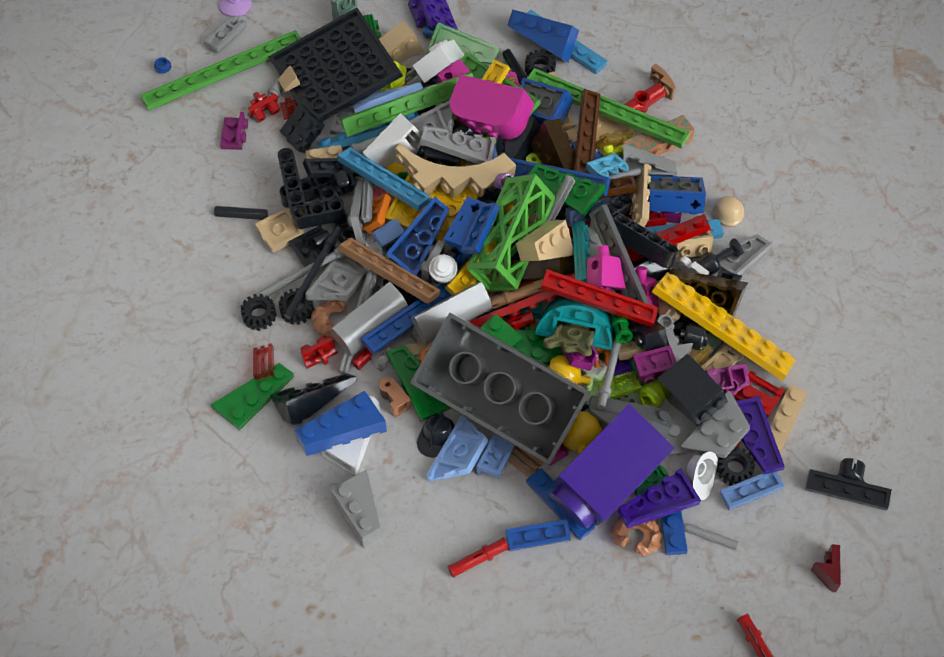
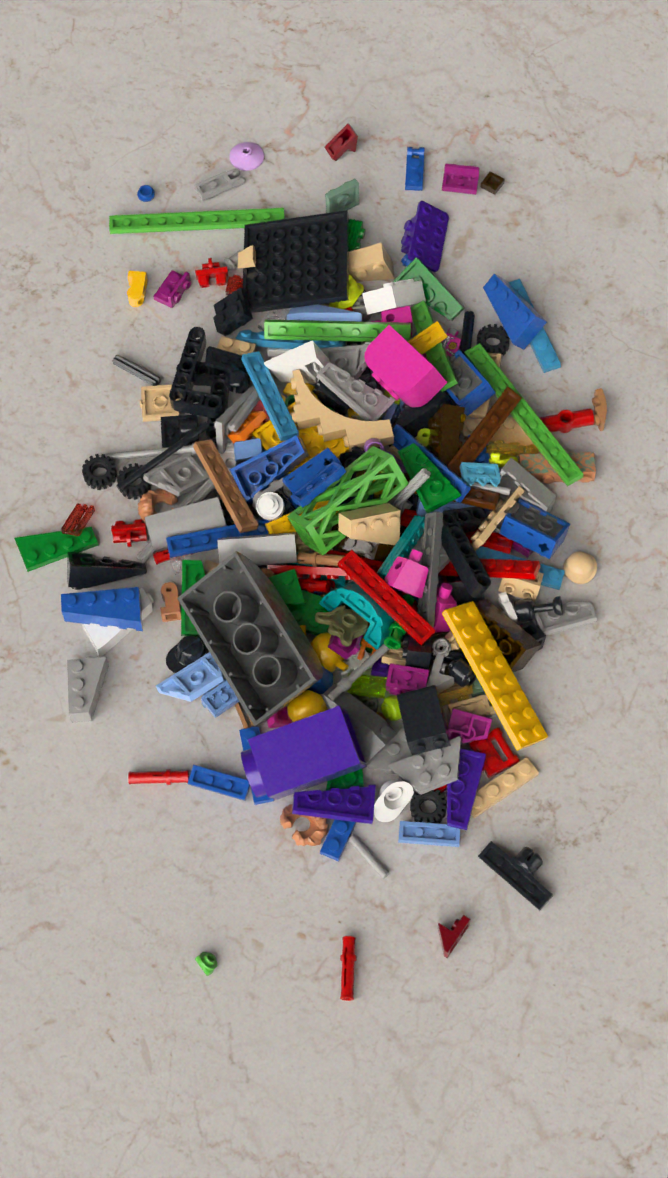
camera: 30 degrees right, 5 degrees up
none -> yellow leg [127,271,148,307]

